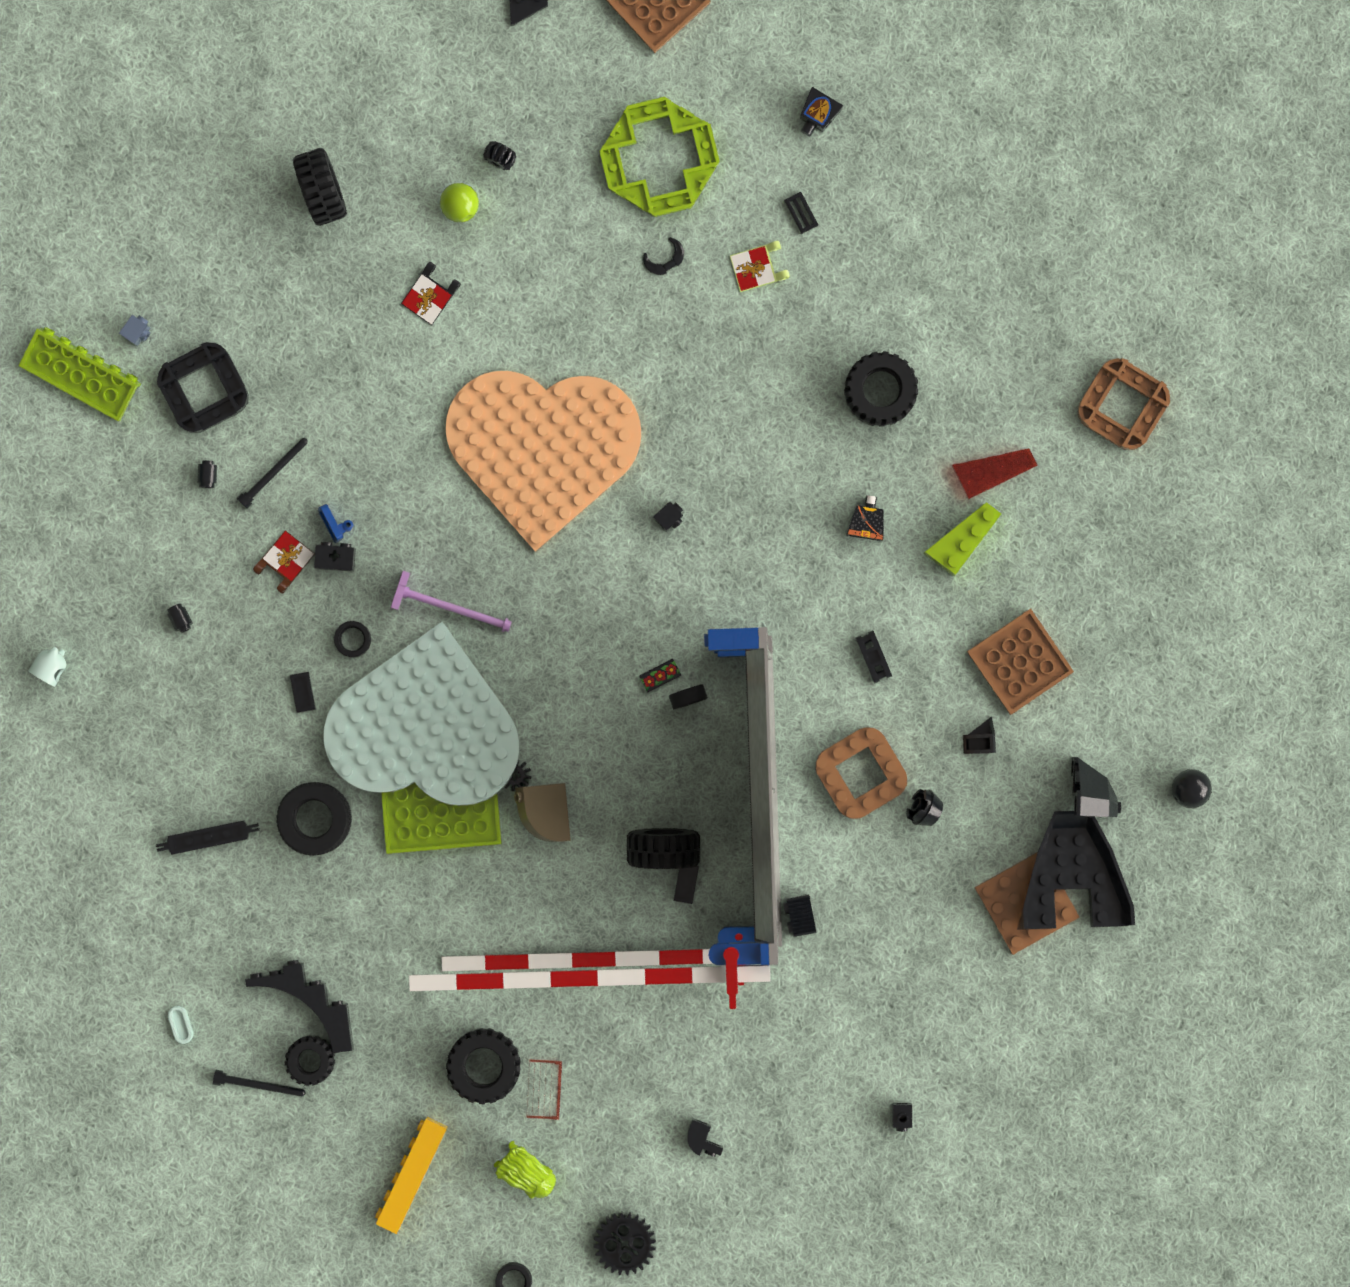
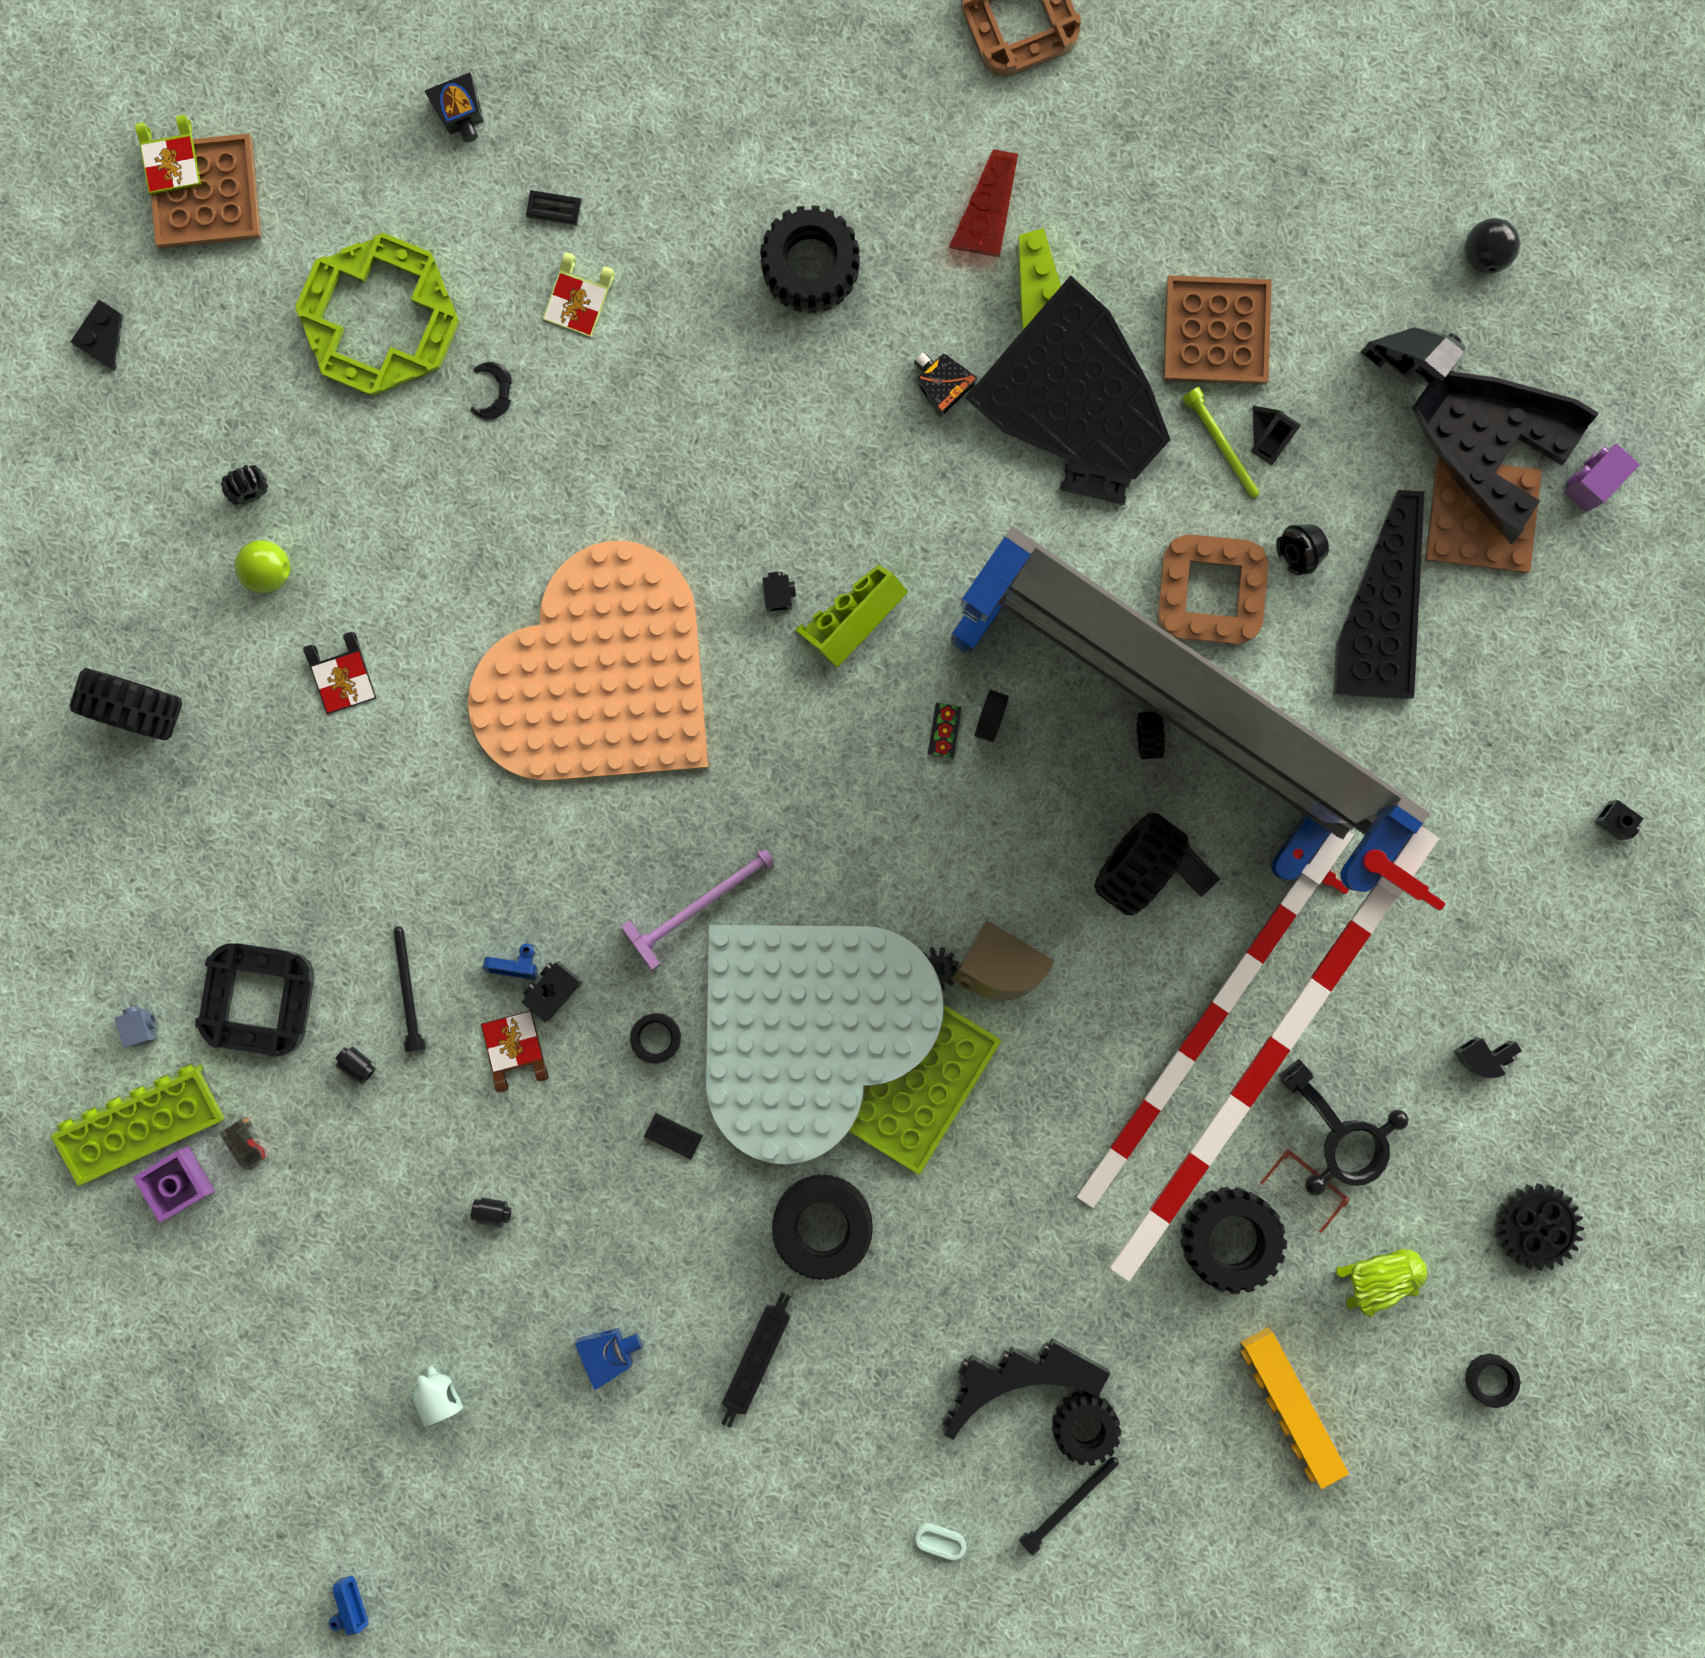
camera: 55 degrees left, 0 degrees up
none -> medium lavender brick [133,1146,215,1223]
none -> clear smoke leg [219,1117,265,1169]
none -> blue torso [575,1328,643,1390]
none -> lime wedge [795,564,908,668]
none -> black piece [965,275,1171,479]
none -> black tyre [1136,712,1165,759]
none -> lime piece [1181,387,1259,498]
none -> black piece [1278,1059,1409,1196]
none -> black wing [1334,490,1425,699]
none -> medium lavender brick [1563,443,1640,512]

